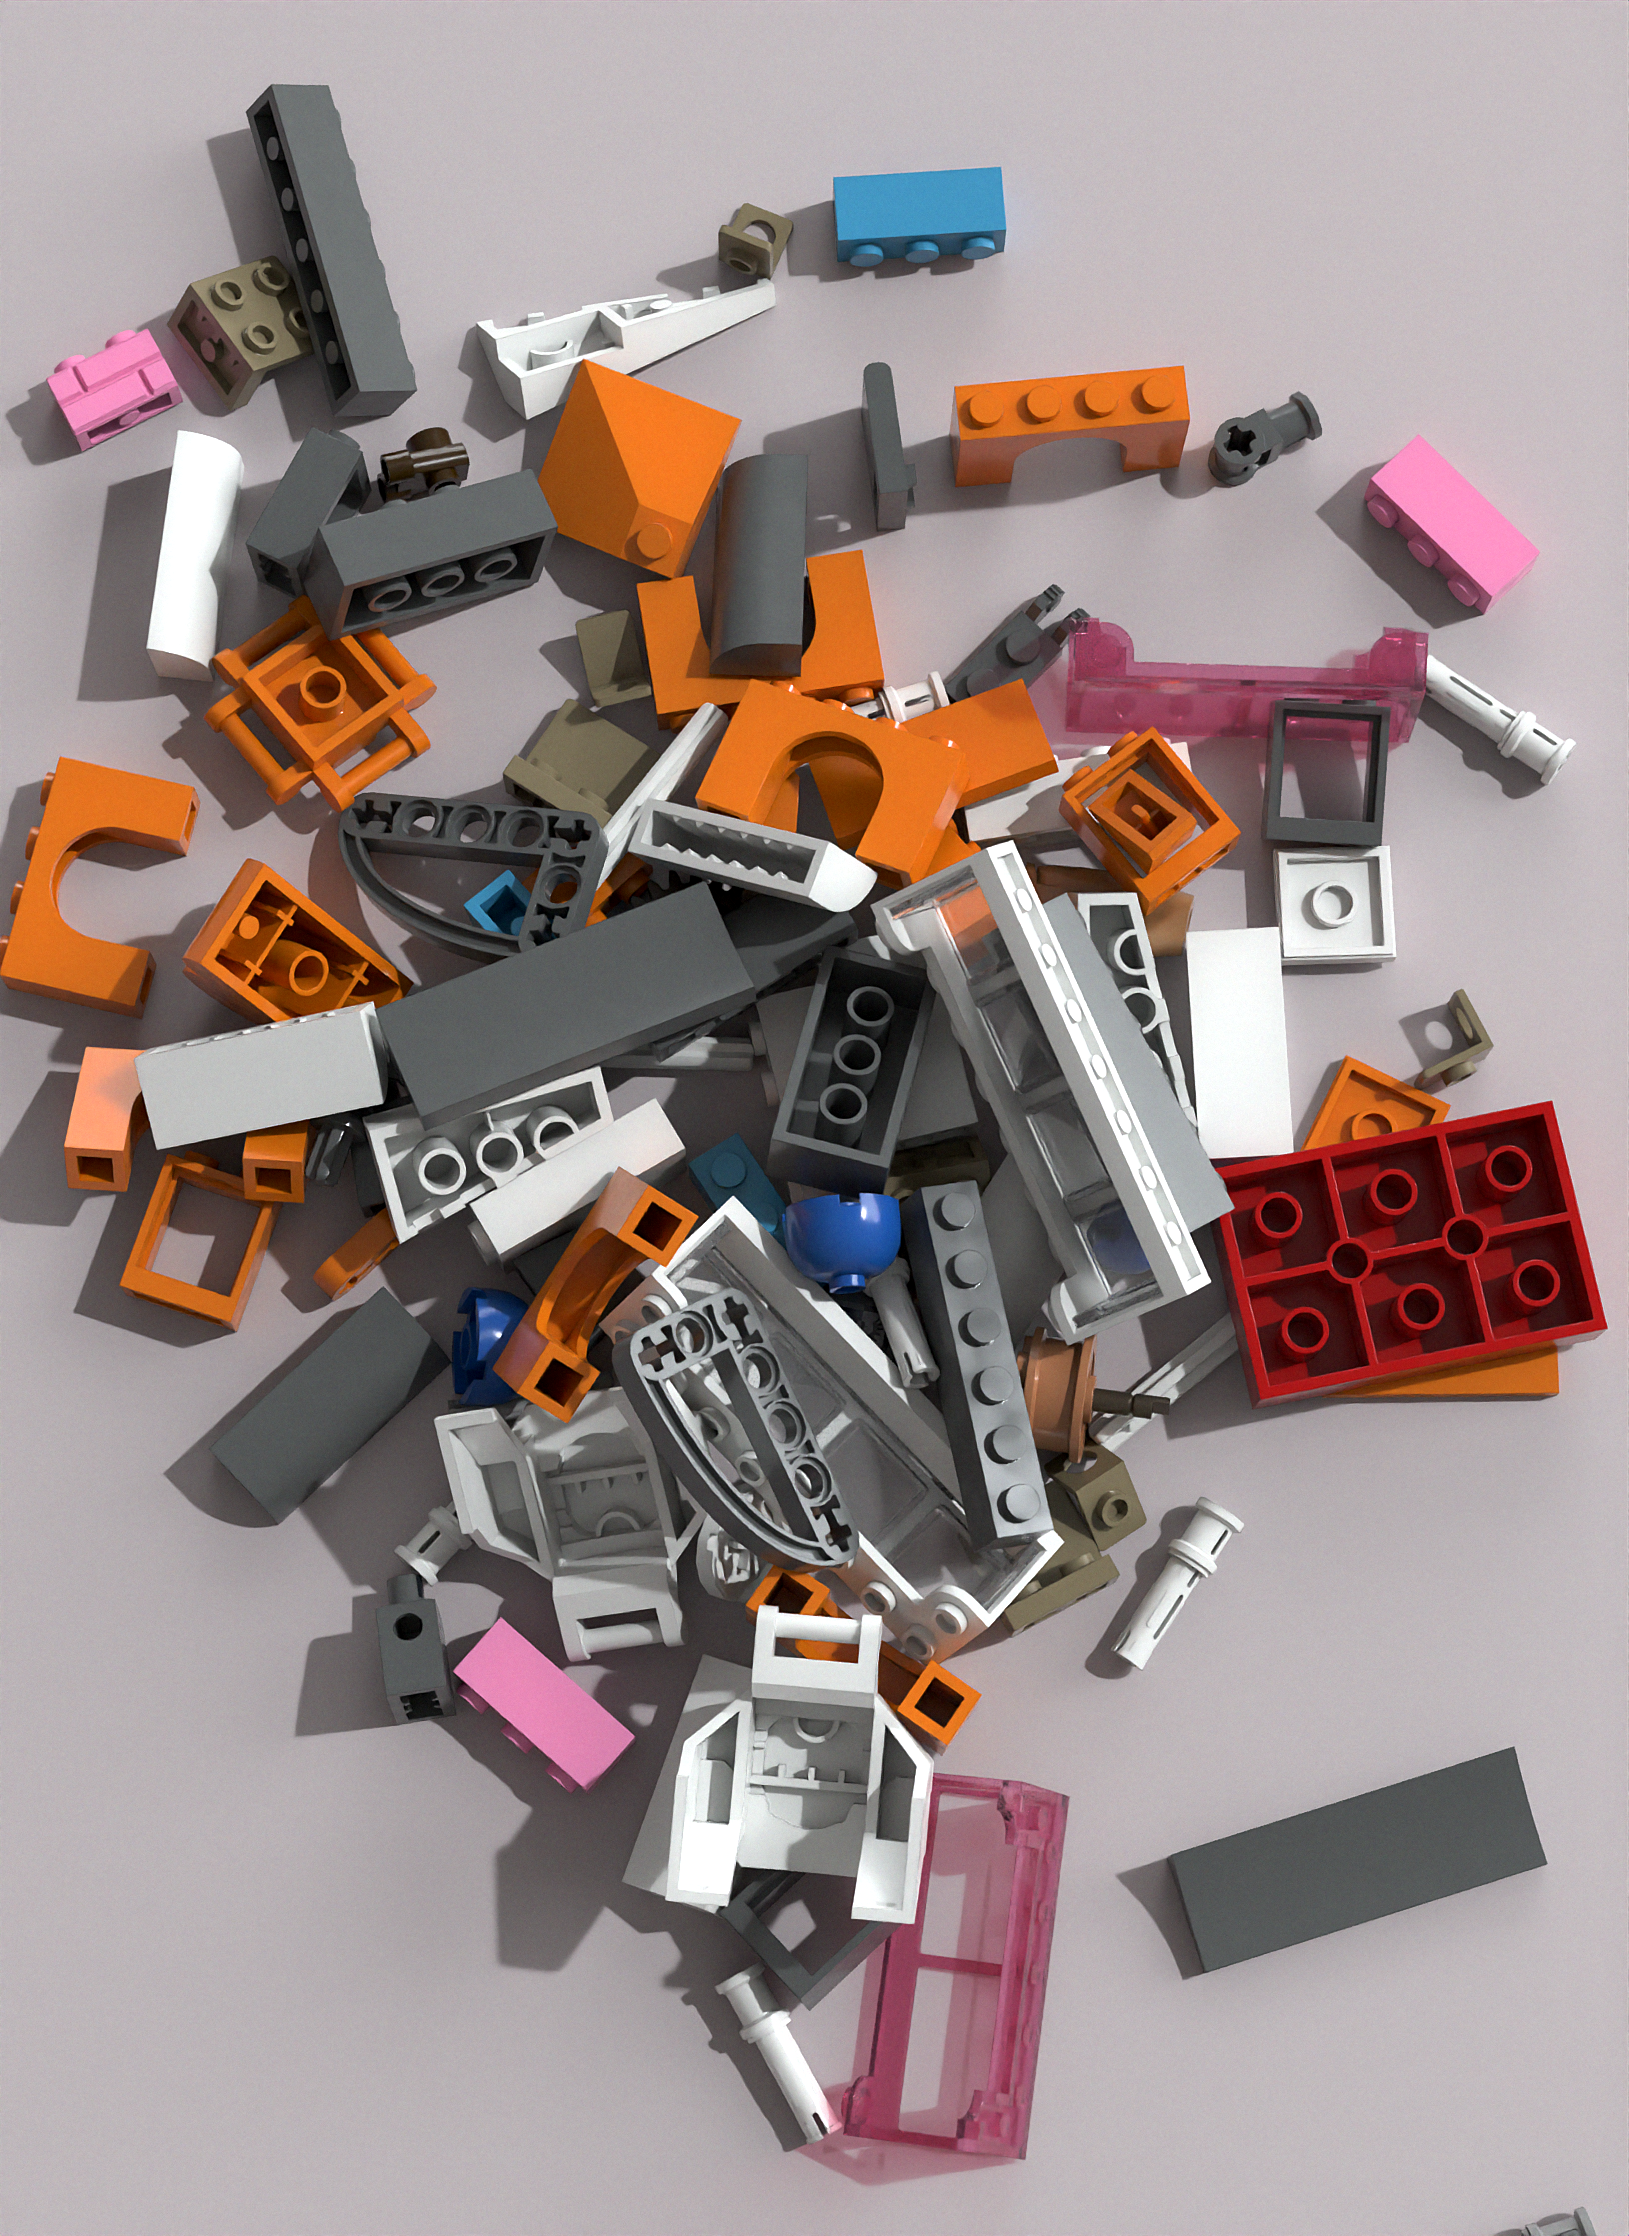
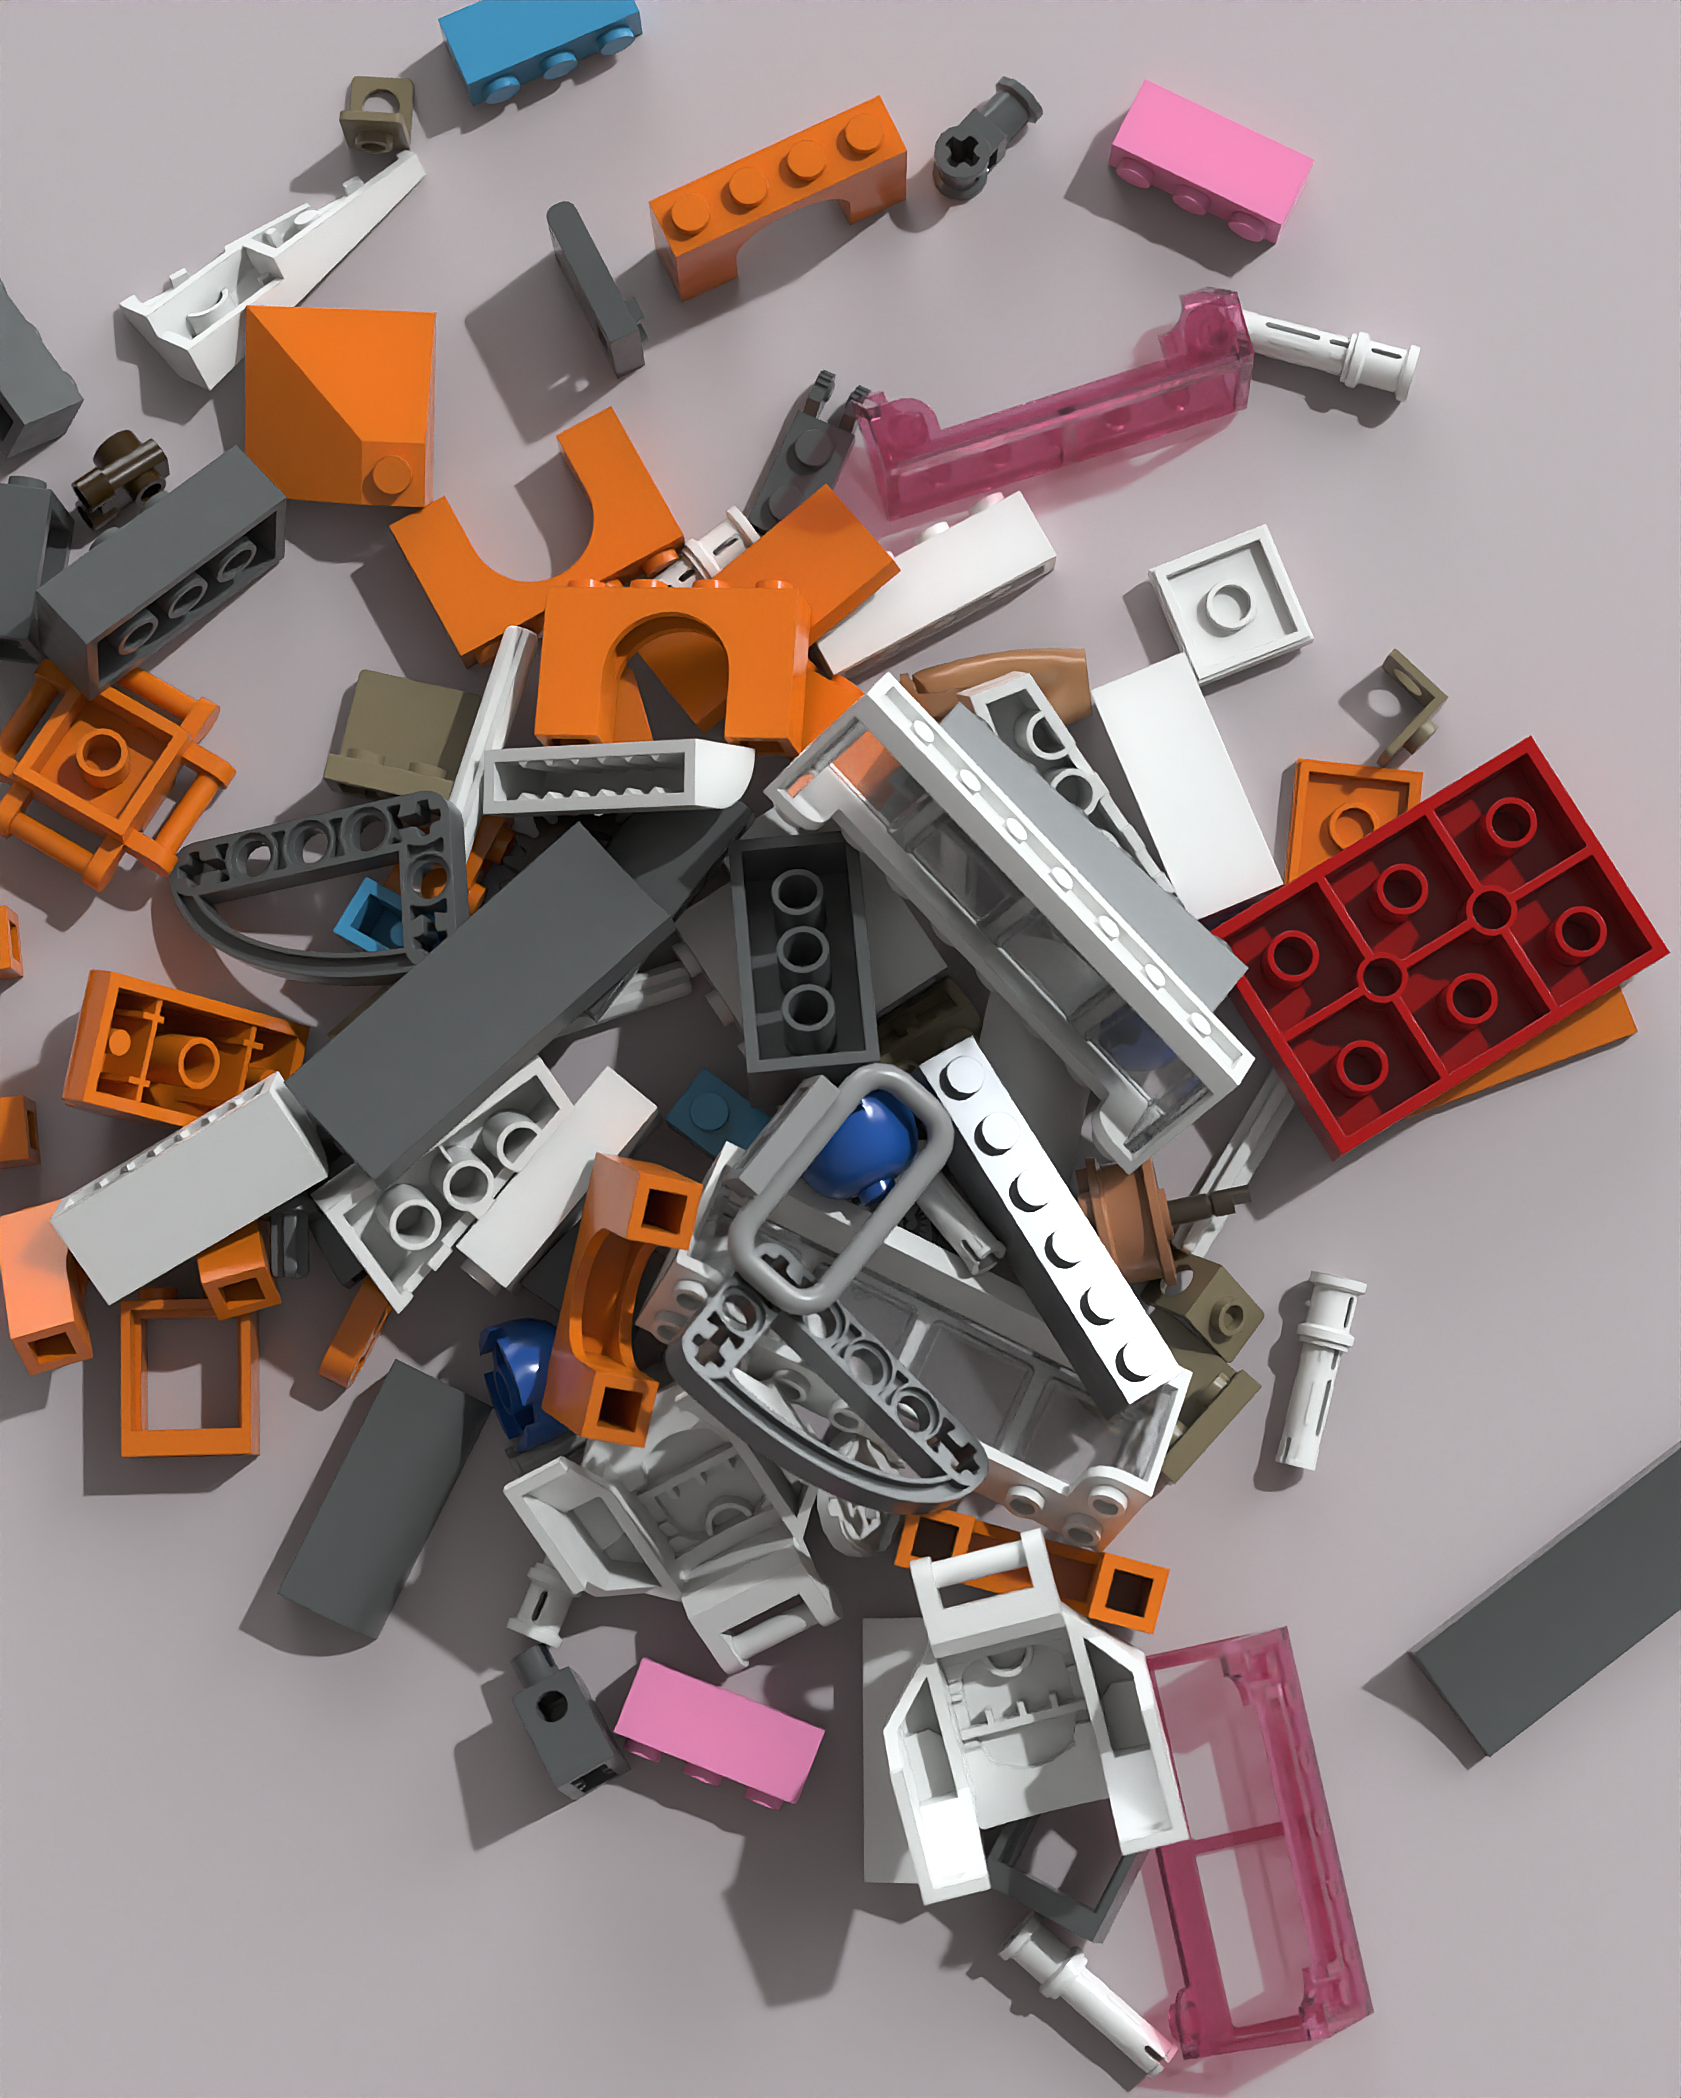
camera: 15 degrees left, 5 degrees up
dark tan bracket [575,609,652,708] -> none
dark grey brick [709,454,808,677] -> none
orange window [1058,726,1241,917] -> none
orange slope [1087,769,1197,875] -> none
dark grey window [1261,690,1391,846] -> none
none -> light grey bar [722,1063,954,1316]

